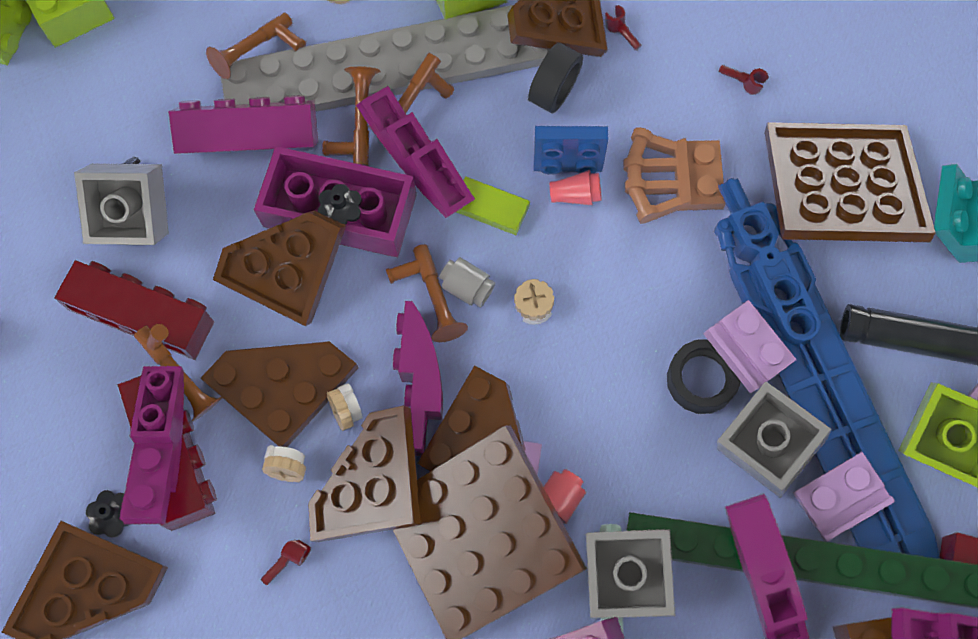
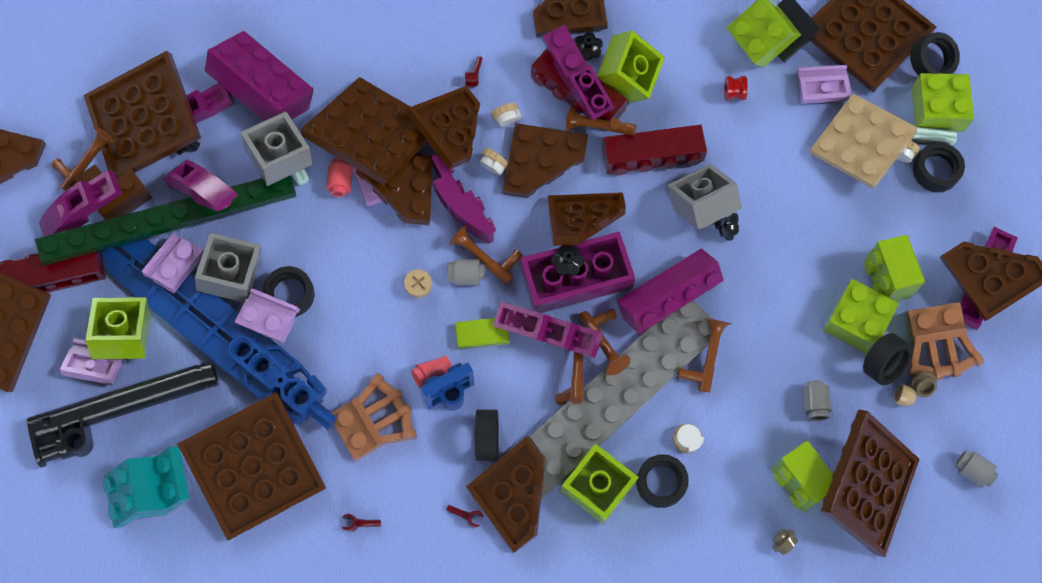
camera: 145 degrees right, 0 degrees up
none -> lime brick [597,30,665,103]

